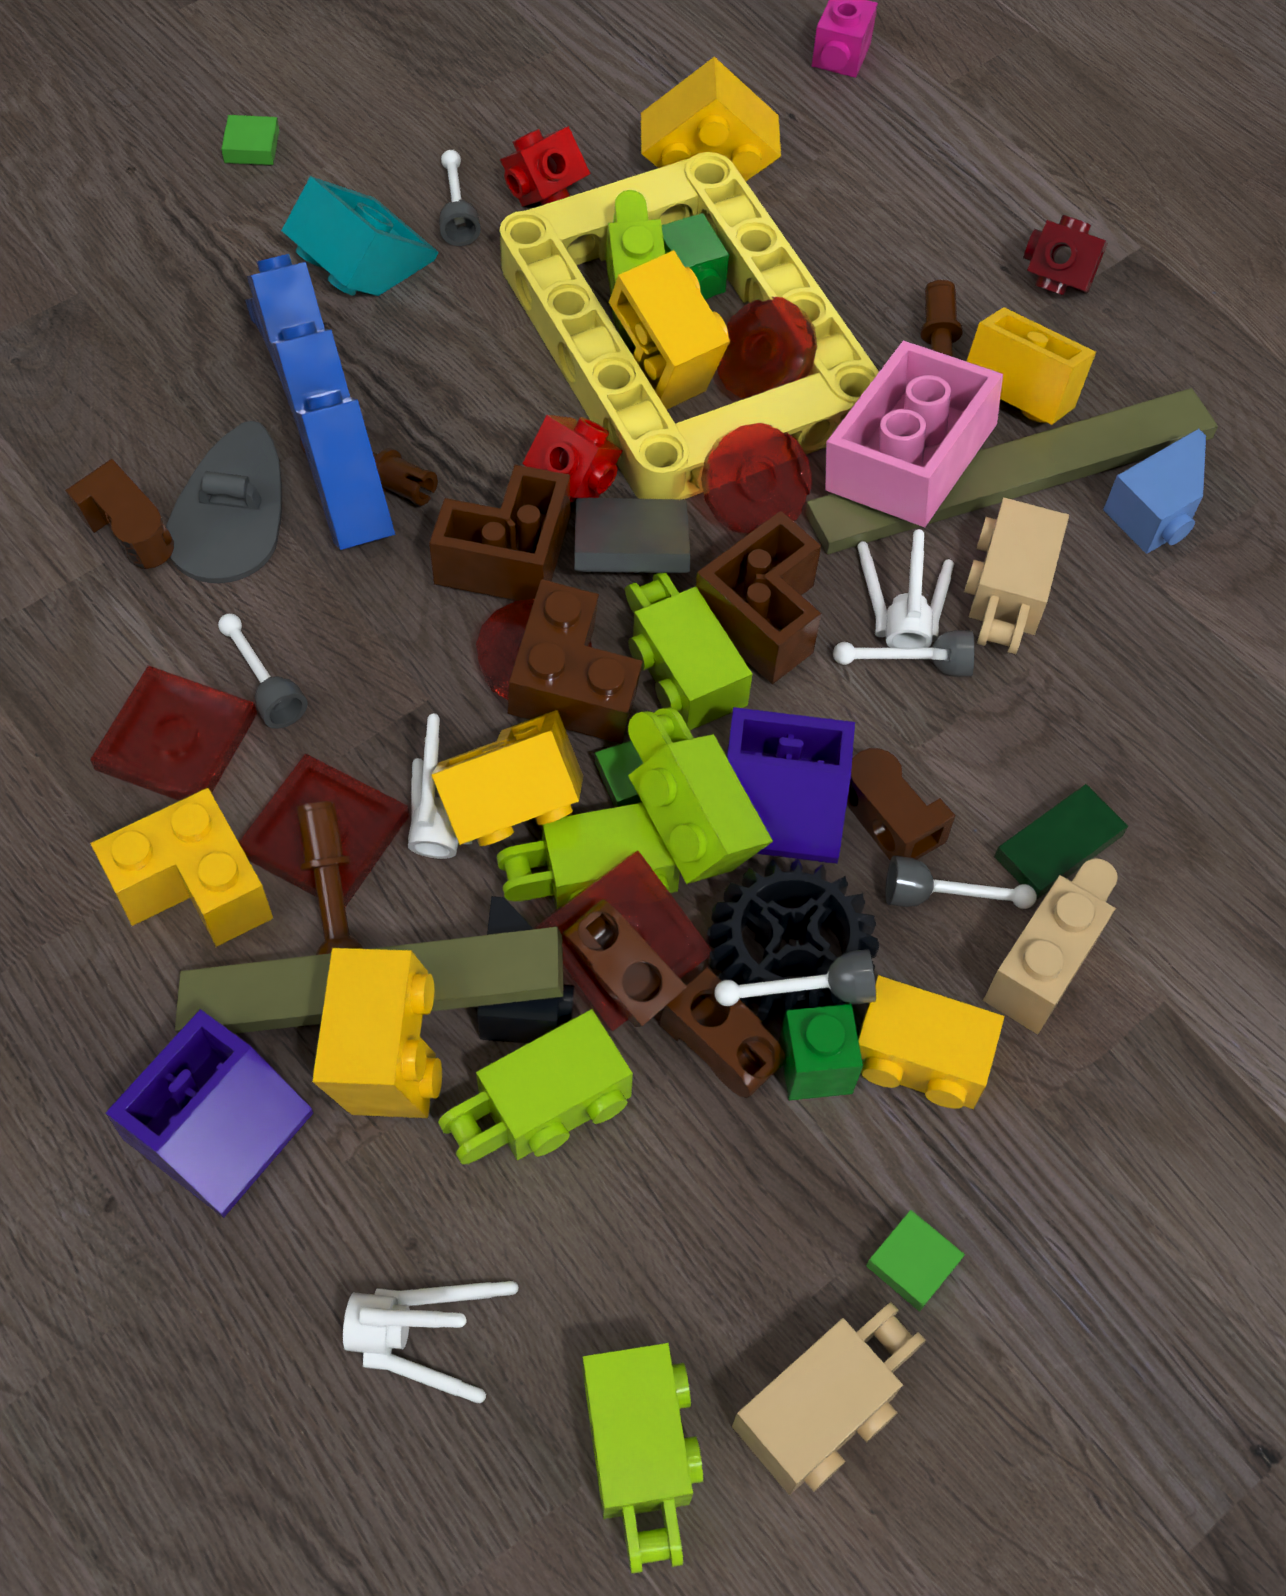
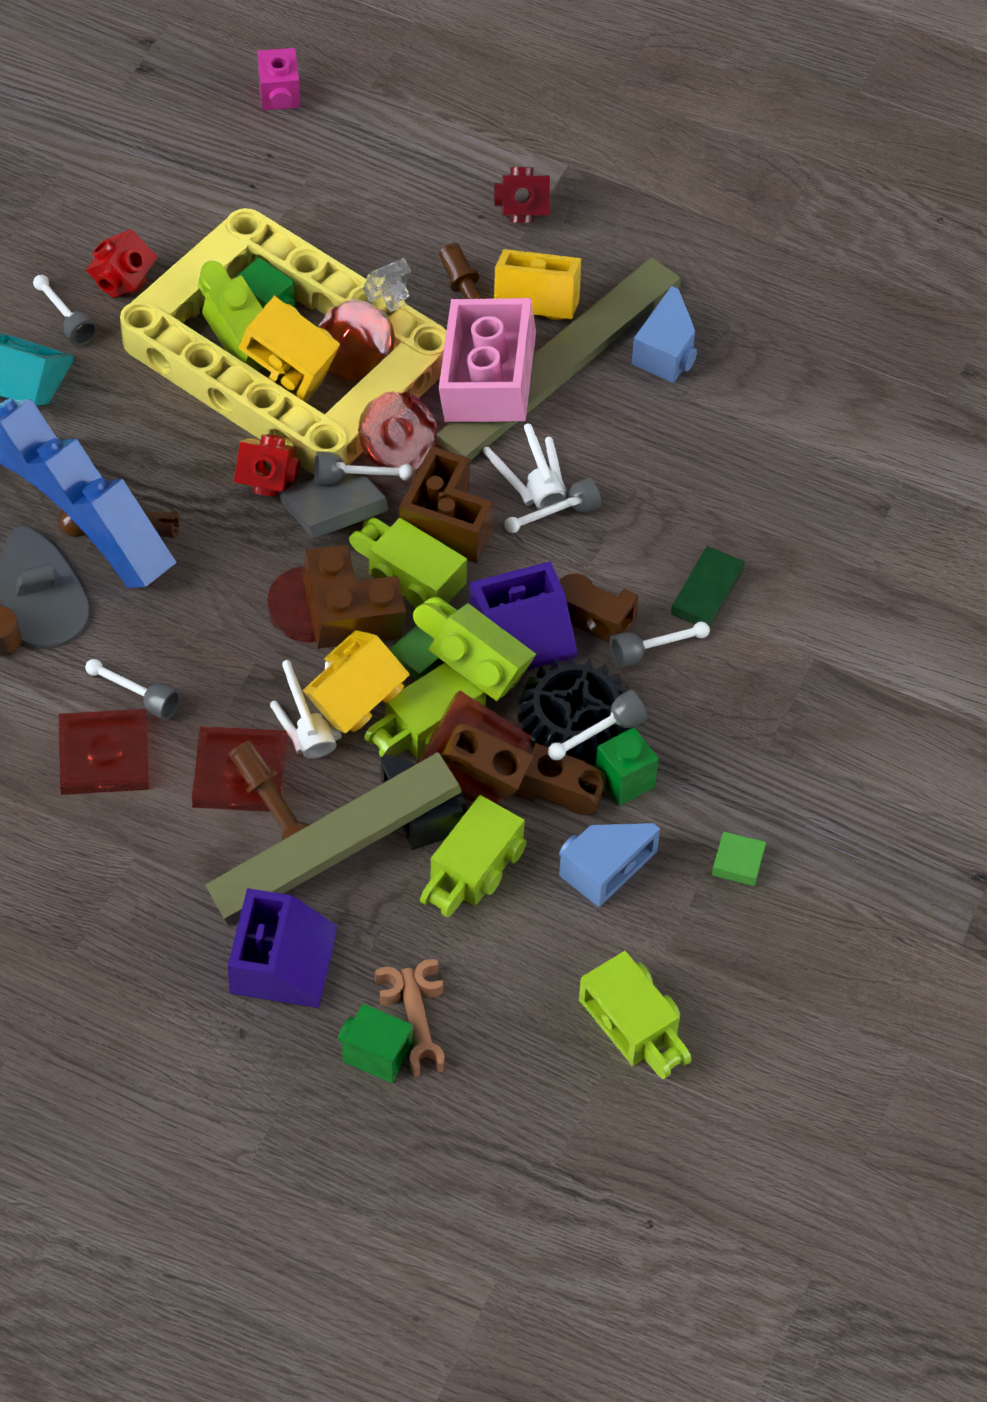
camera: 25 degrees left, 5 degrees down
yellow brick [90,788,274,947] -> none
yellow brick [312,948,442,1118] -> none
white plant [343,1281,519,1403] -> none
reddish brown brick [429,464,570,604] -> none
yellow brick [641,57,781,181] -> none
tan brick [732,1302,926,1496] -> none
yellow brick [858,975,1005,1109] -> none
tan brick [964,497,1069,655] -> none
tan brick [983,859,1118,1035] -> none
none -> hinge [314,451,415,485]
none -> green brick [338,1003,413,1083]
none -> clear tile [362,258,412,312]
none -> nougat bar [375,959,445,1077]
none -> medium blue slope [559,823,660,907]

